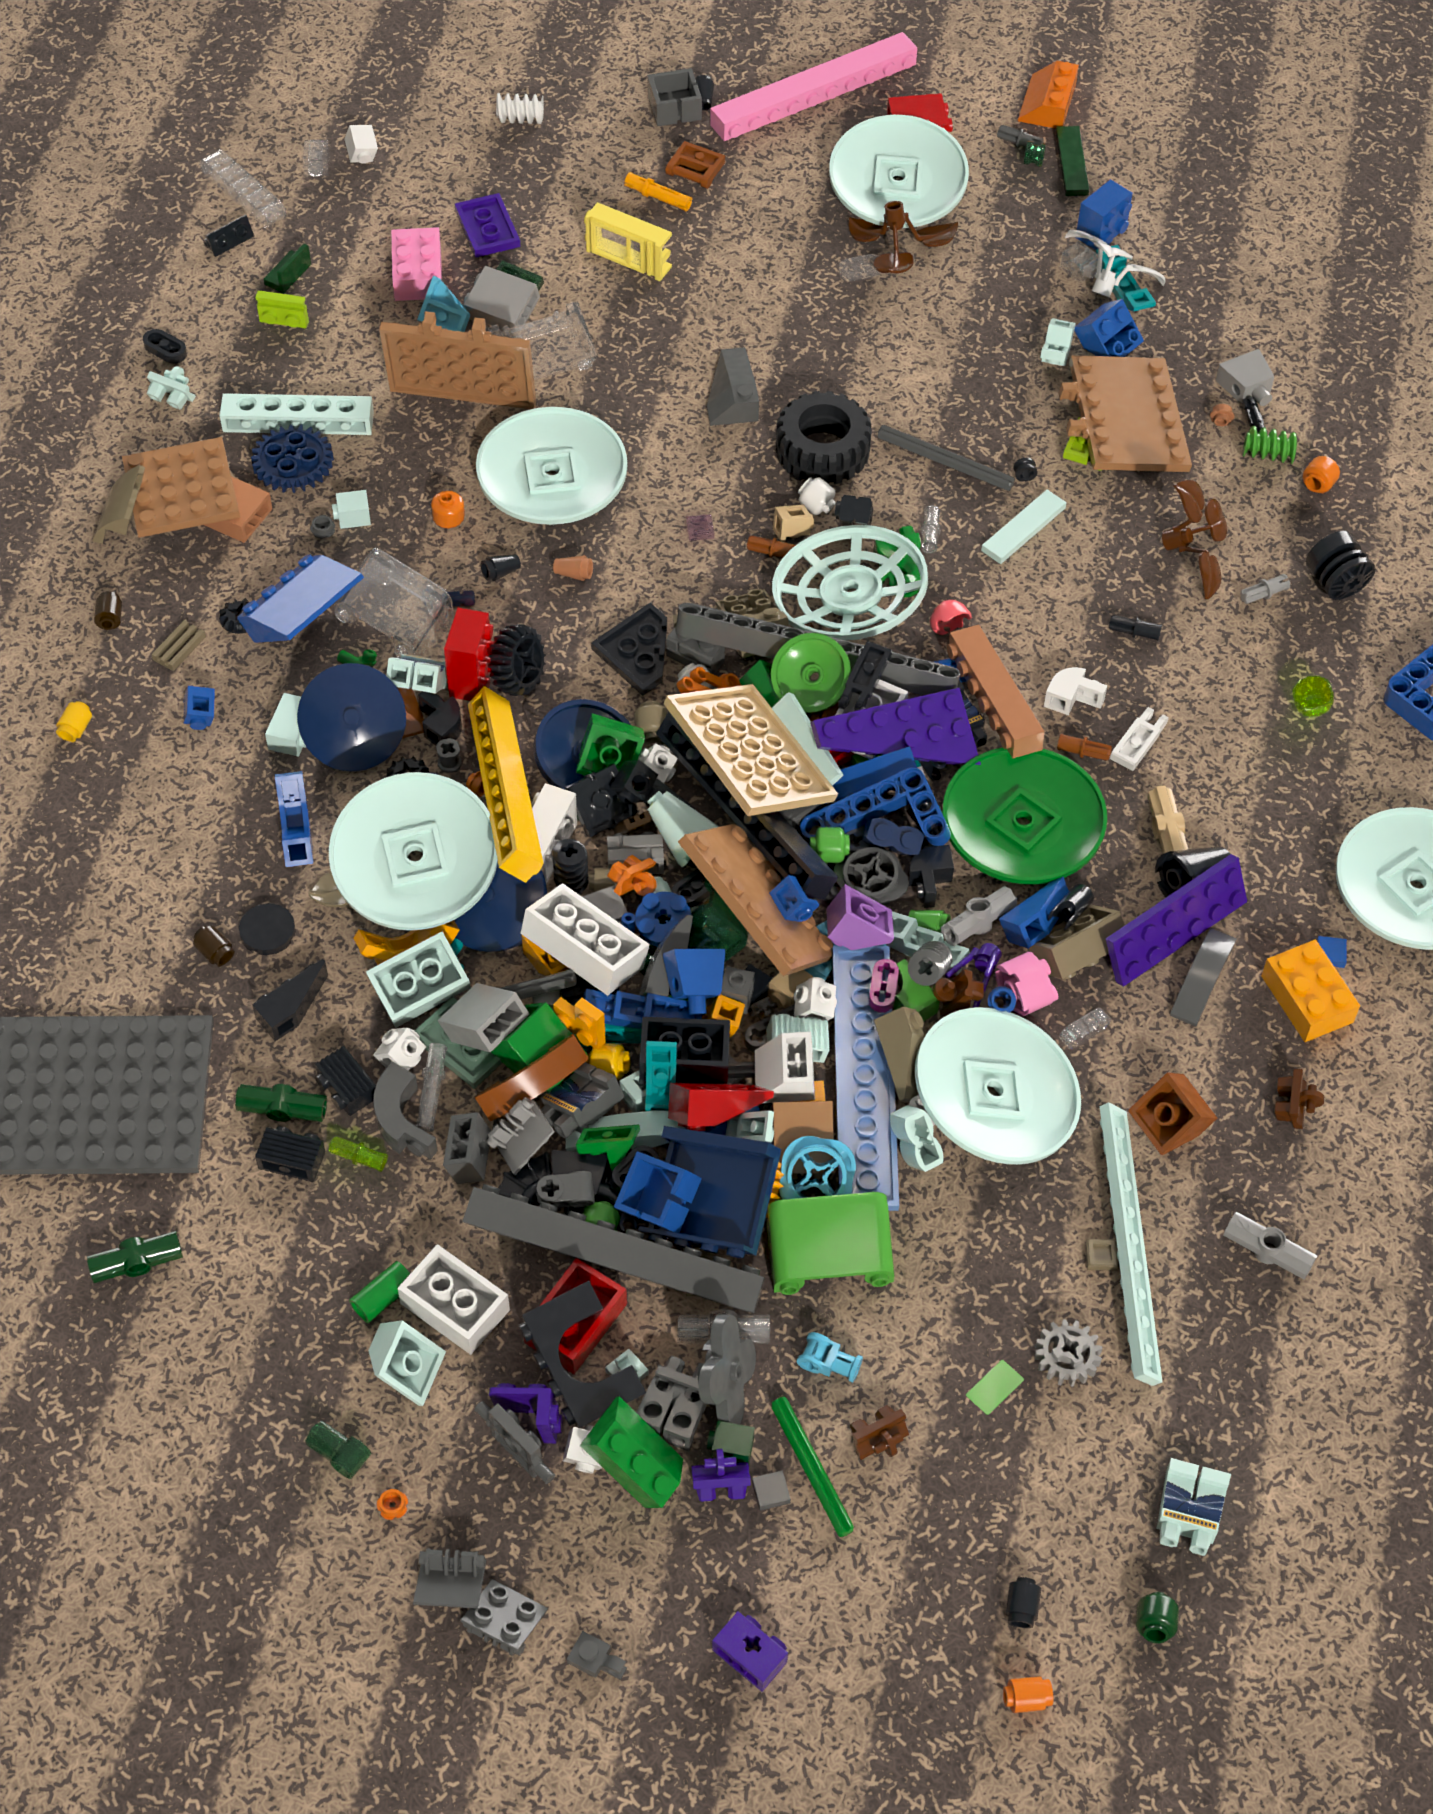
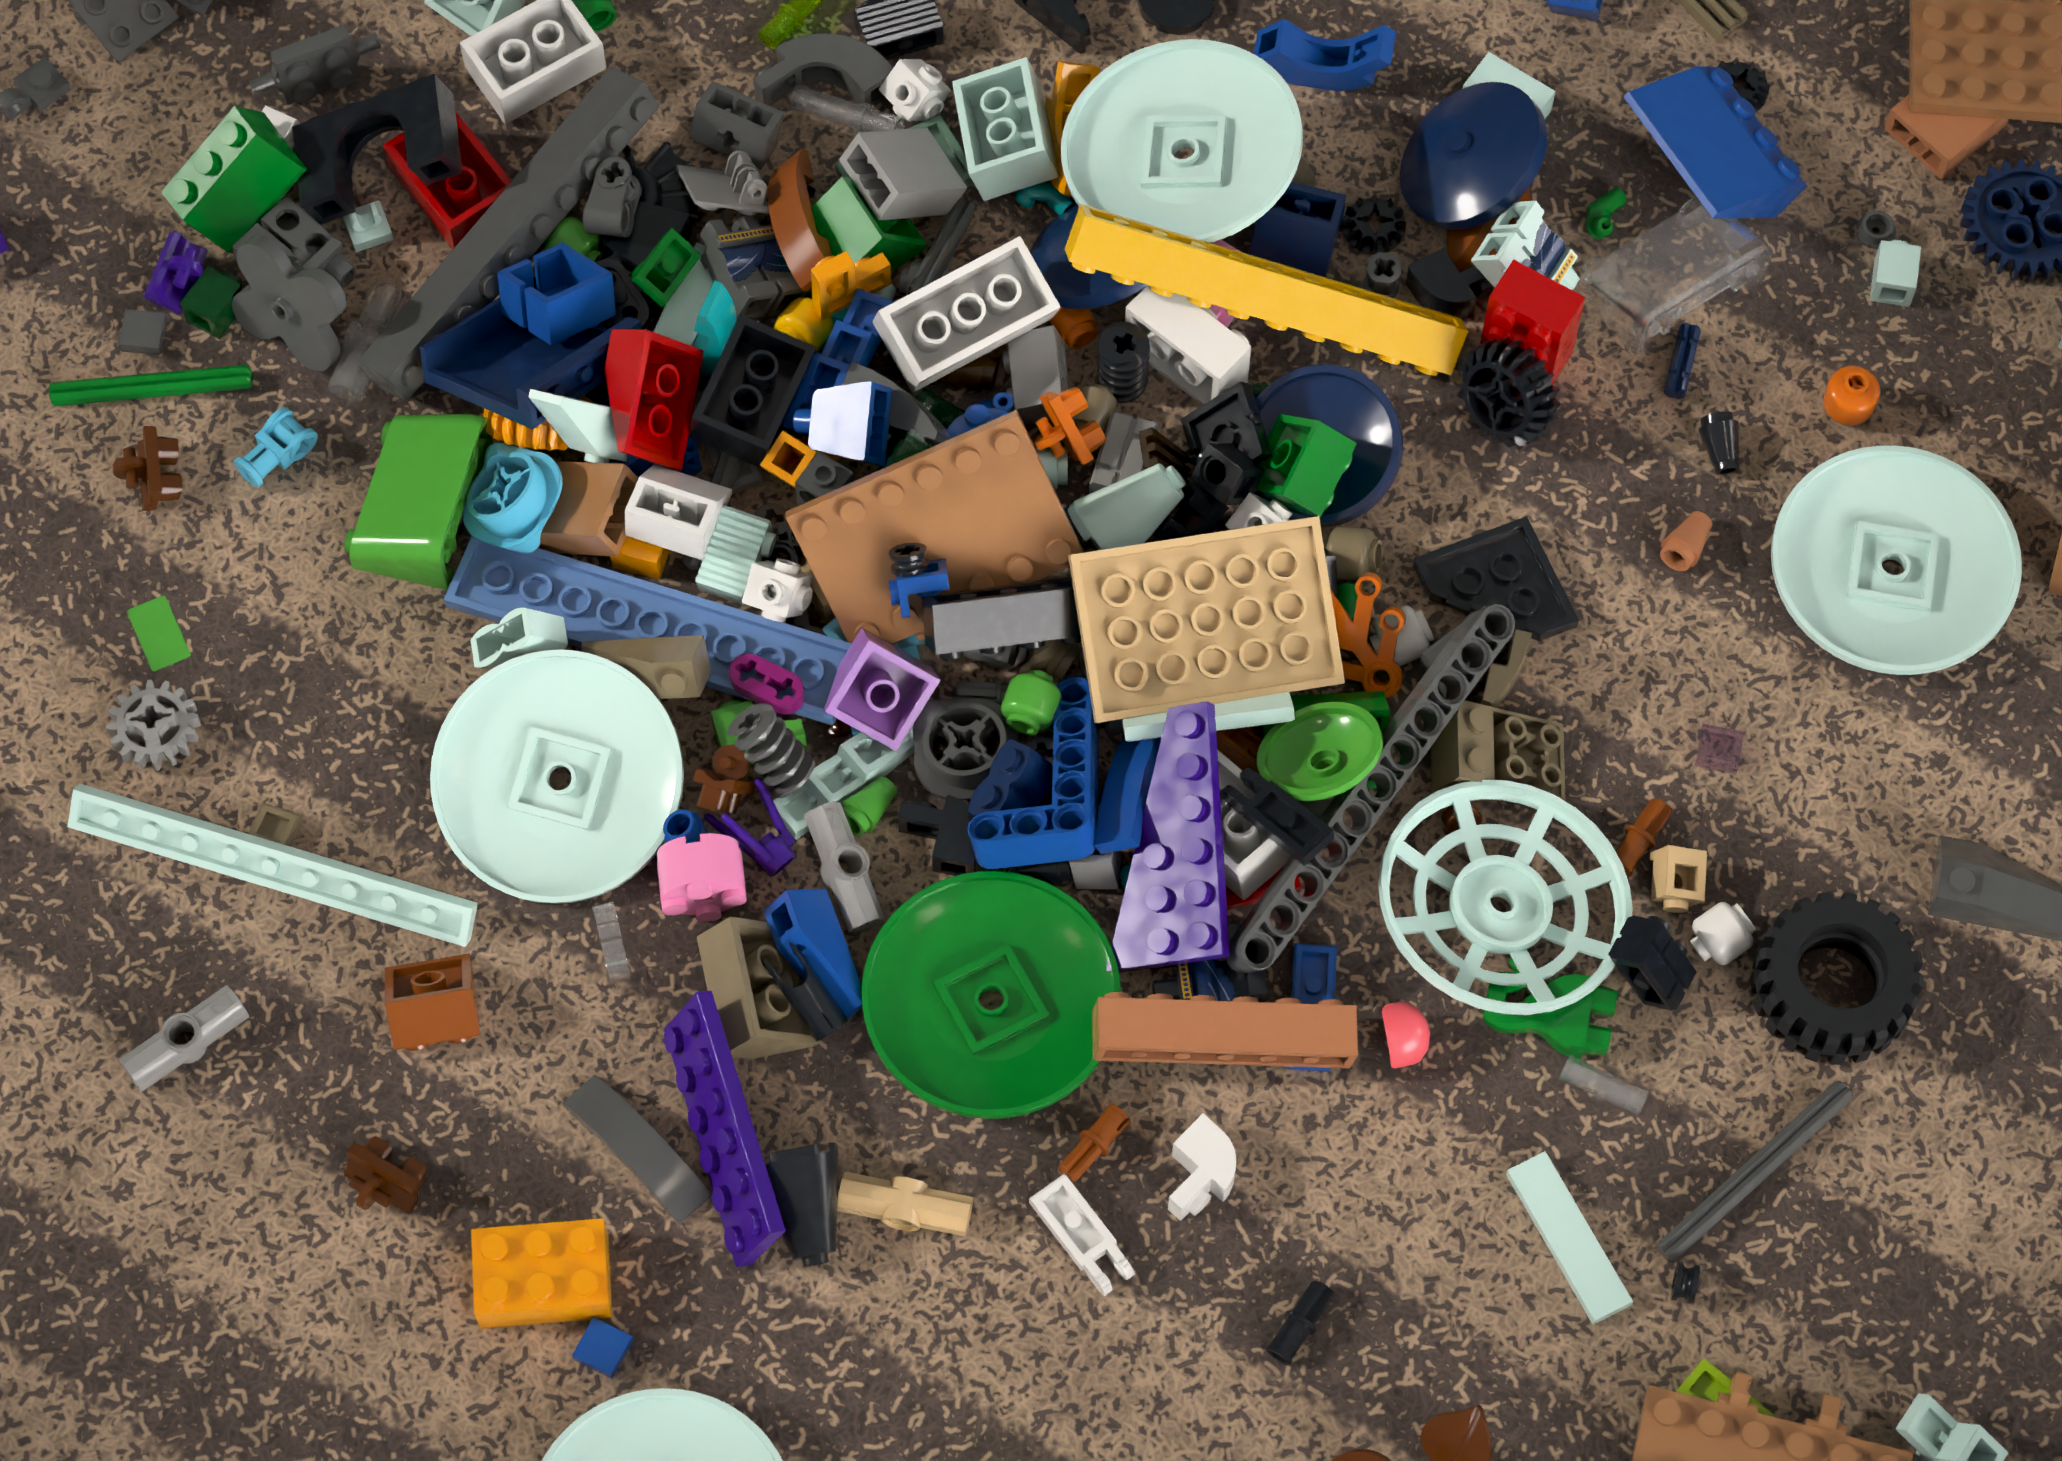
camera: 110 degrees right, 10 degrees up
dark purple bracket [489,1383,563,1444] -> none
none -> black bush [889,543,929,577]

